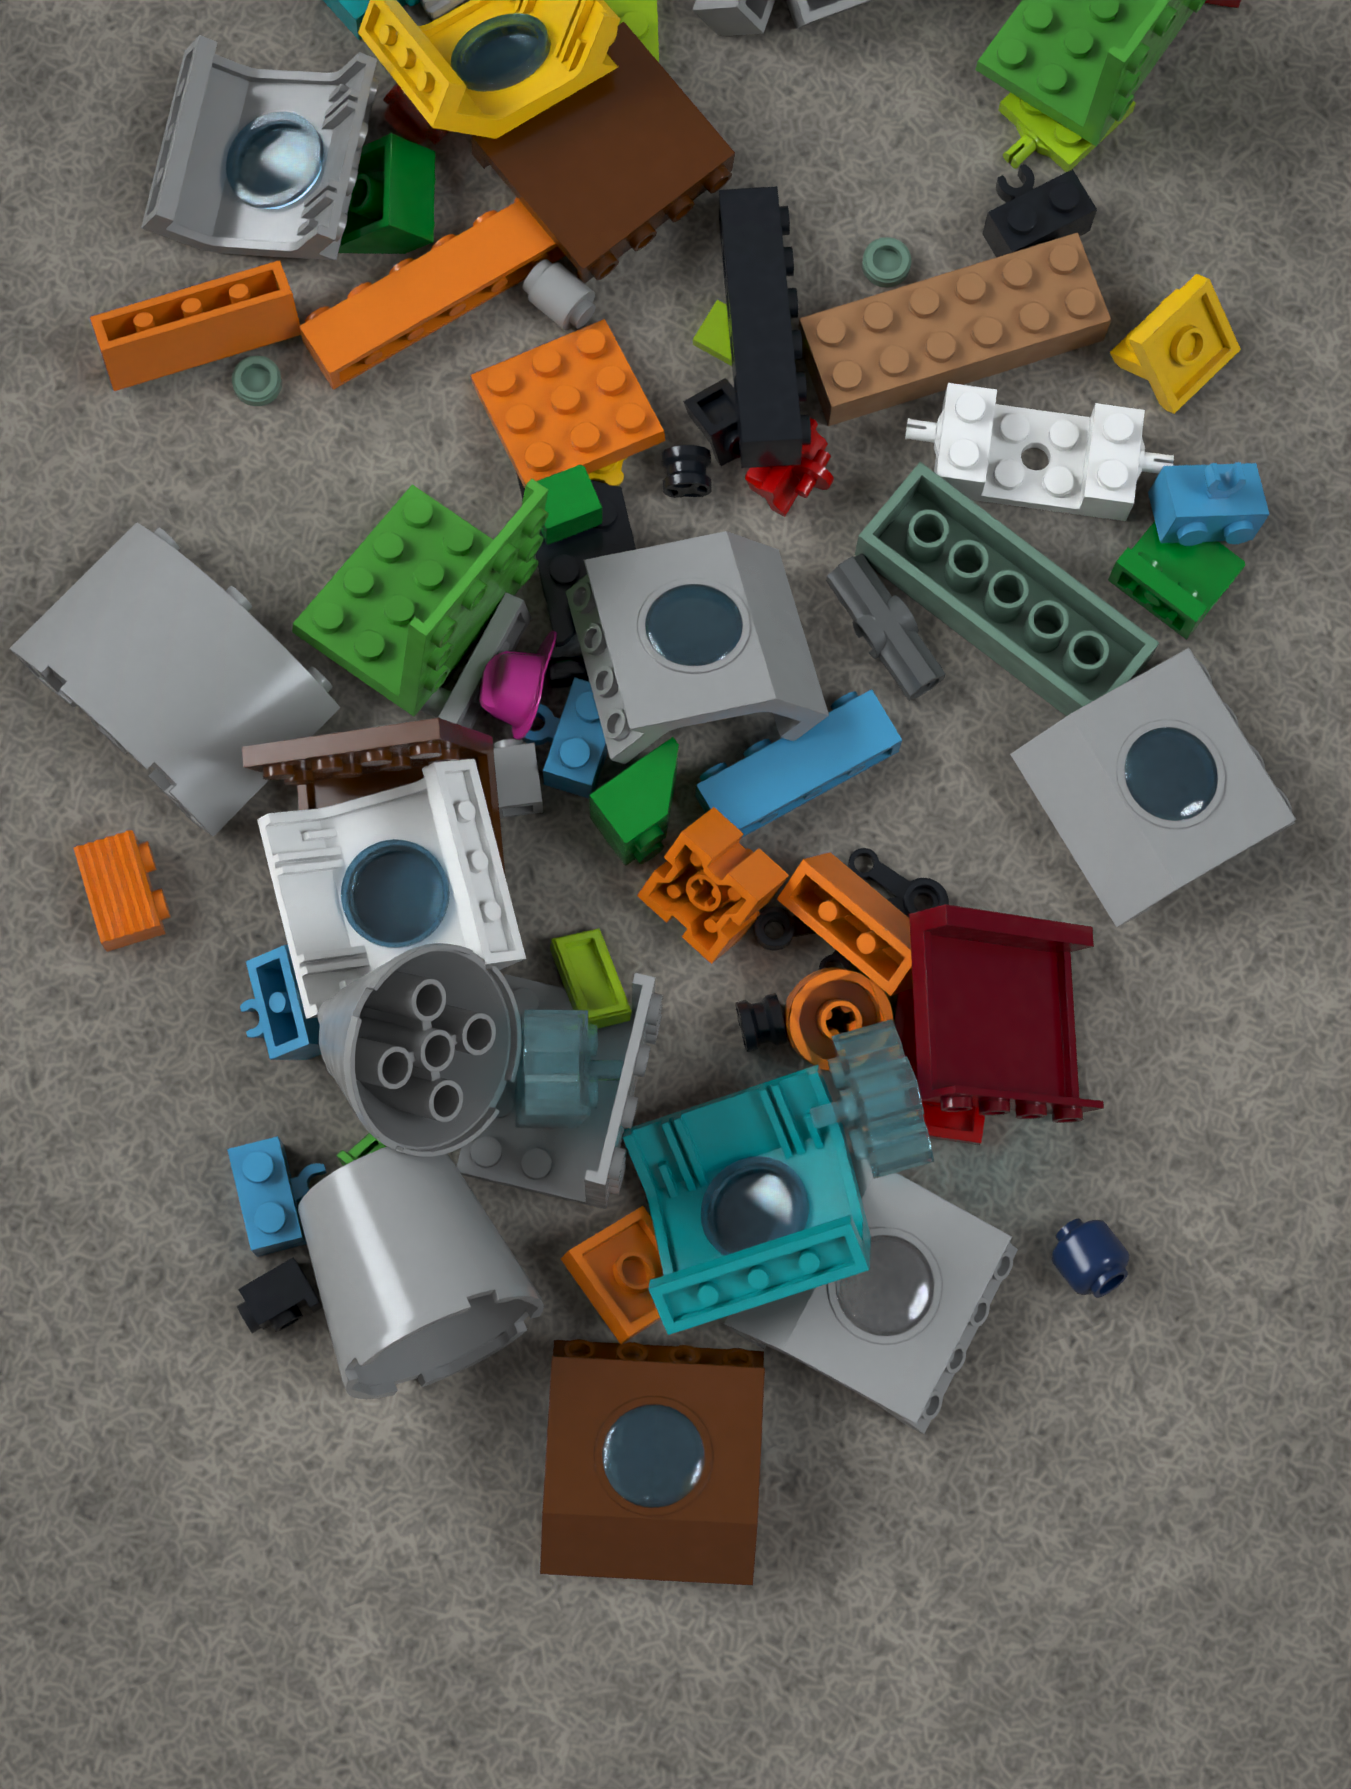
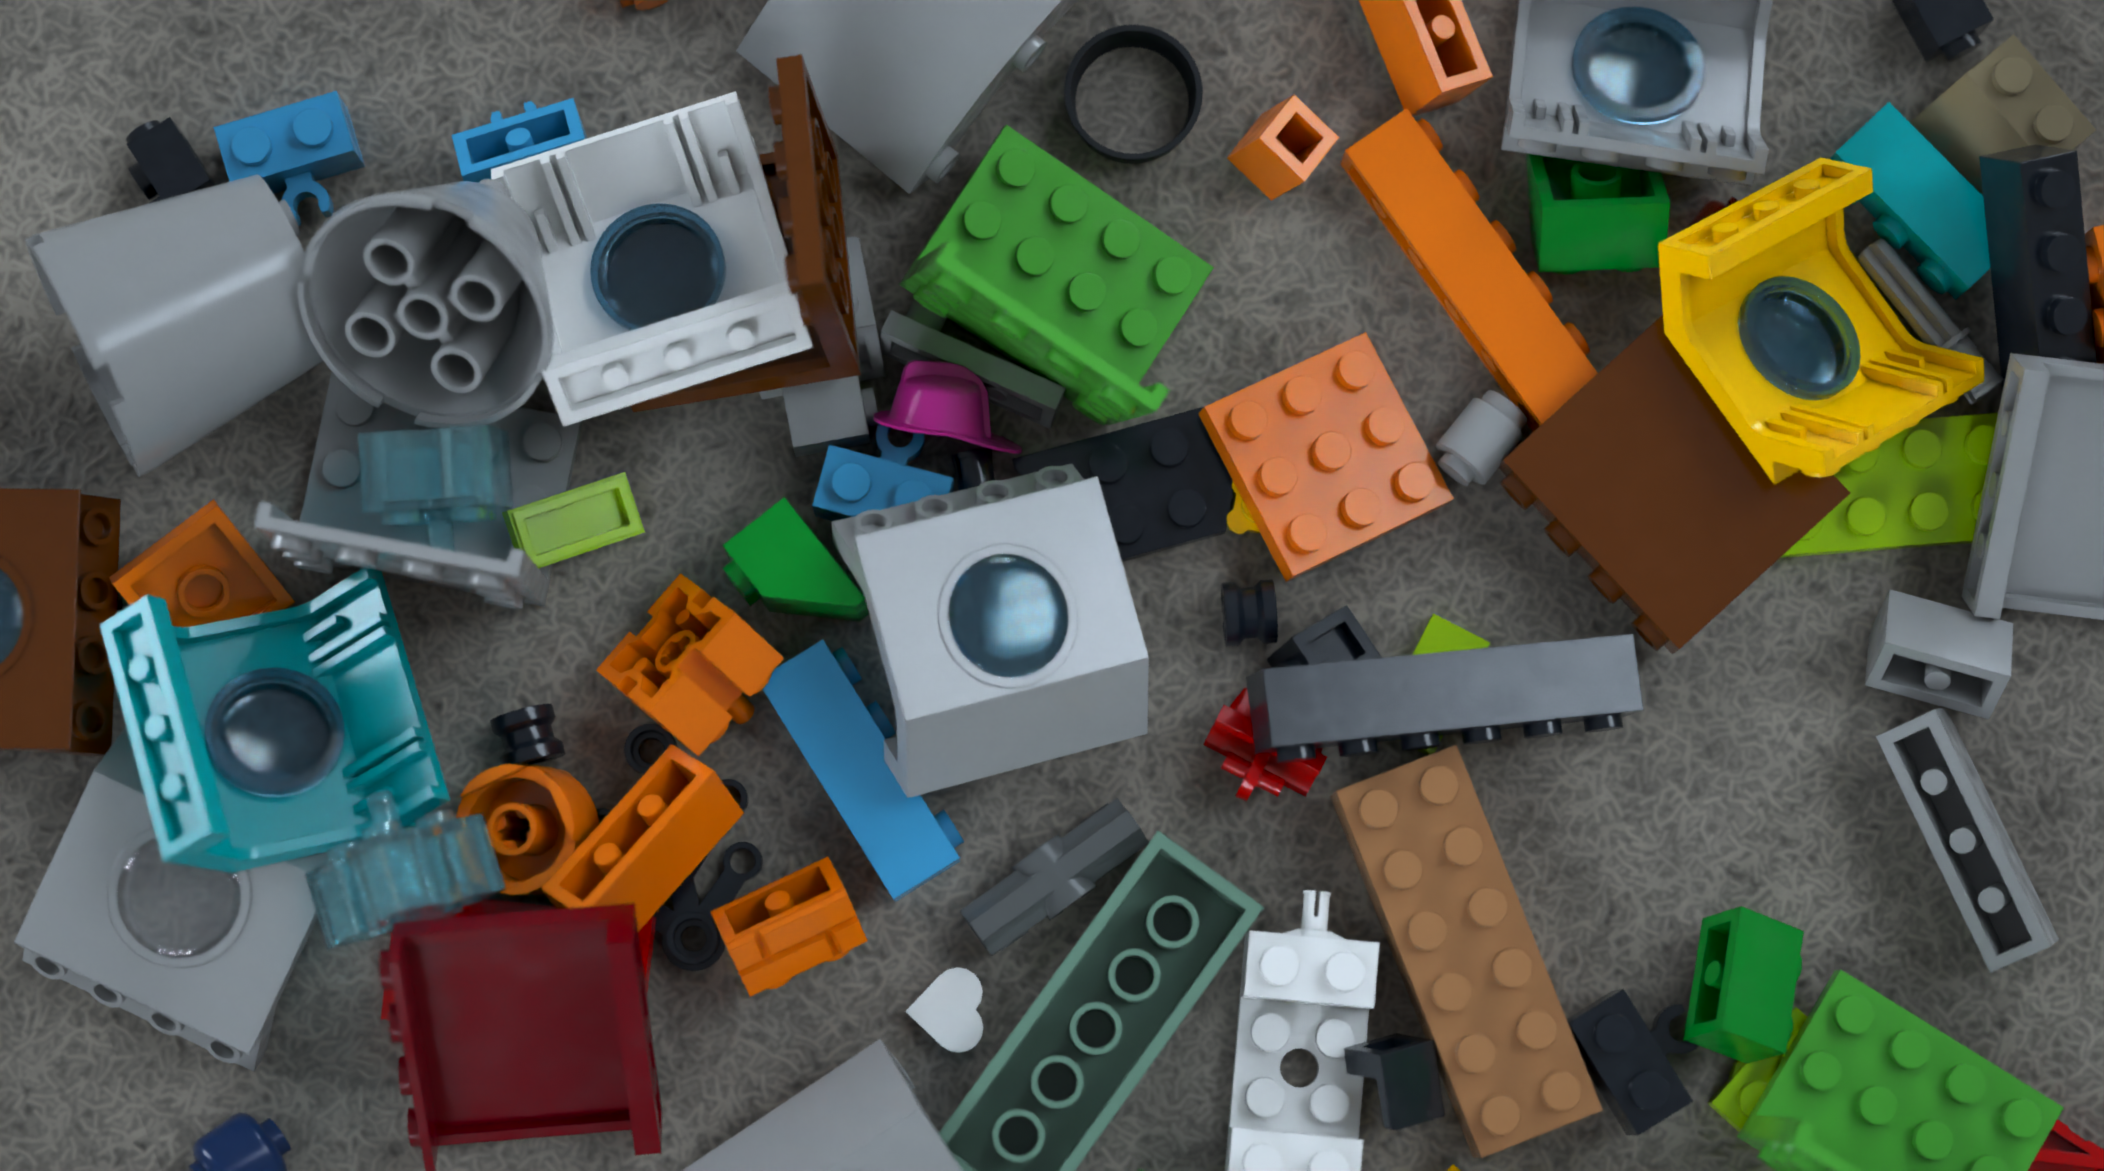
camera: 85 degrees right, 5 degrees up
sand green tile [232,356,282,406] -> none
green panel [536,465,602,545] -> none
sand green tile [862,237,911,288] -> none
none -> orange brick [710,856,868,997]
none -> white tile [905,967,984,1053]
none -> black tyre [1064,25,1203,164]
none -> orange brick [1227,94,1340,201]
none -> black panel [1344,1033,1445,1131]
none -> green brick [1684,906,1804,1064]

